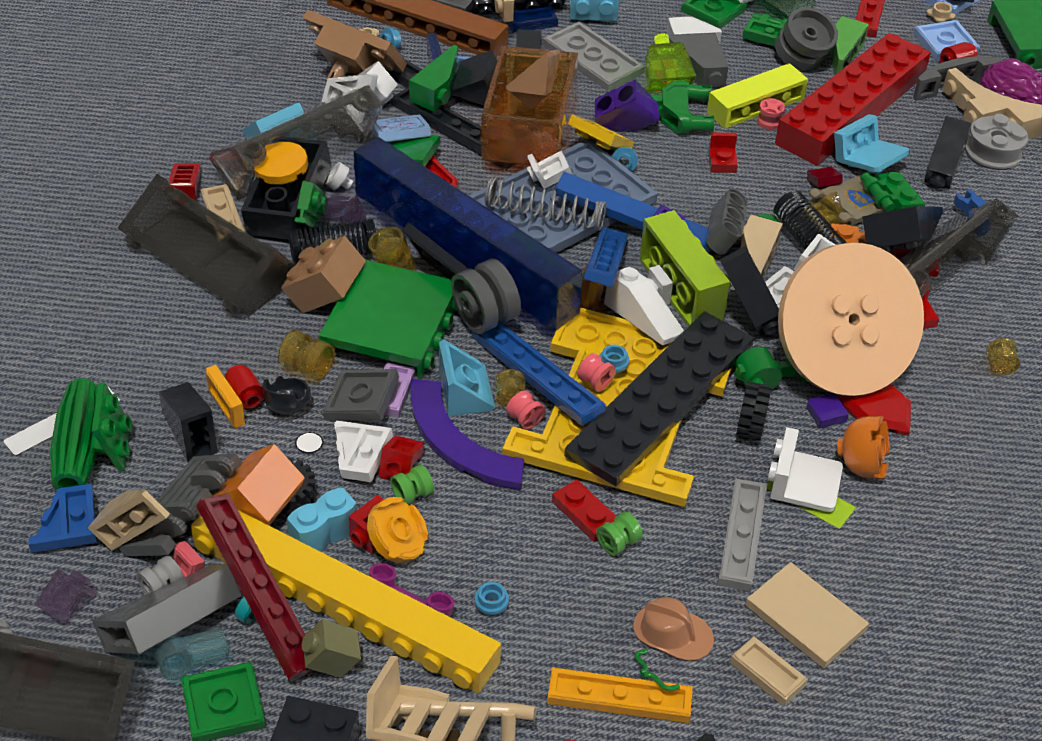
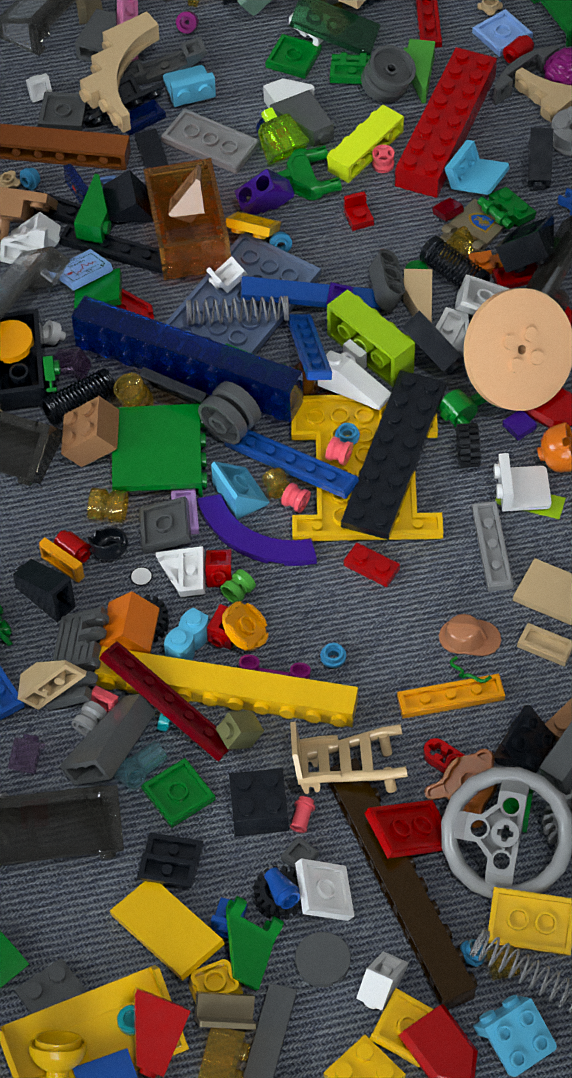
camera: 15 degrees left, 10 degrees up
bright green wheel [596,511,643,556] -> none

